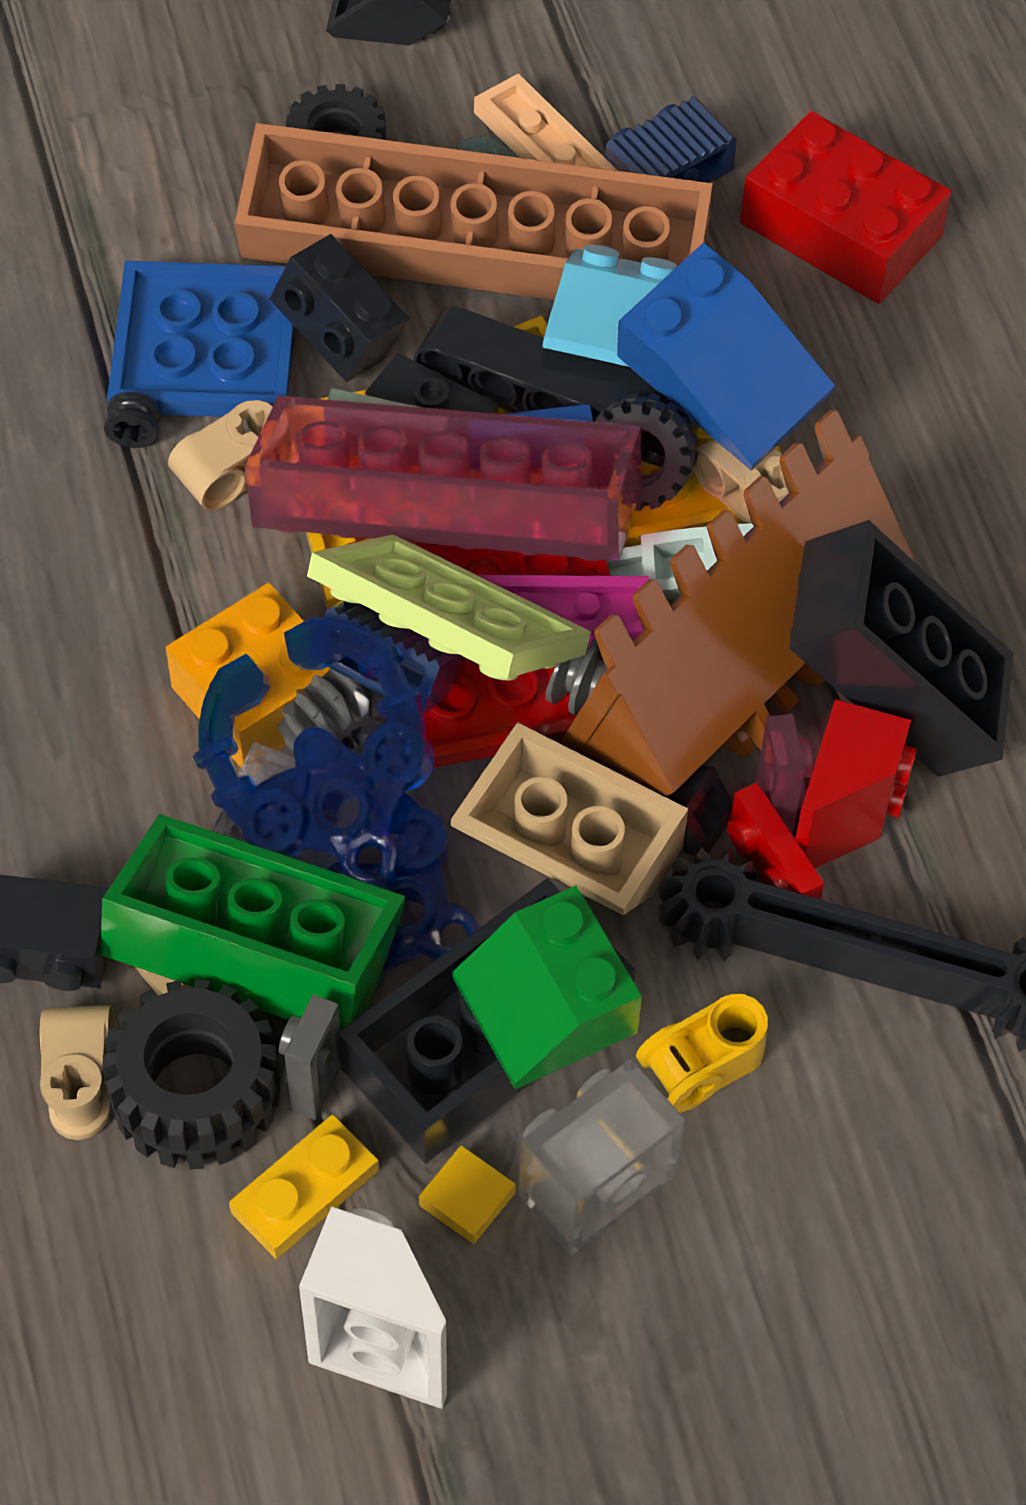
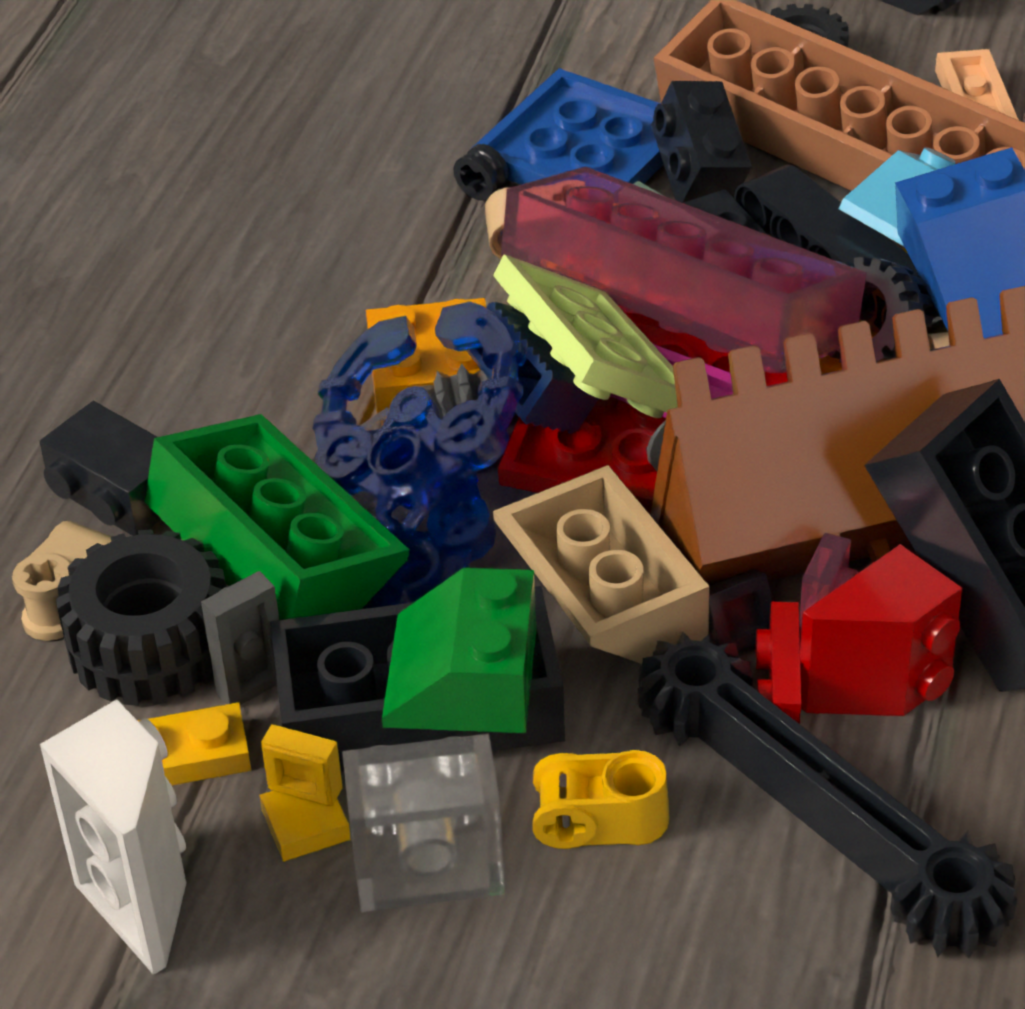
camera: 35 degrees right, 15 degrees down
none -> yellow tile [261,724,343,806]

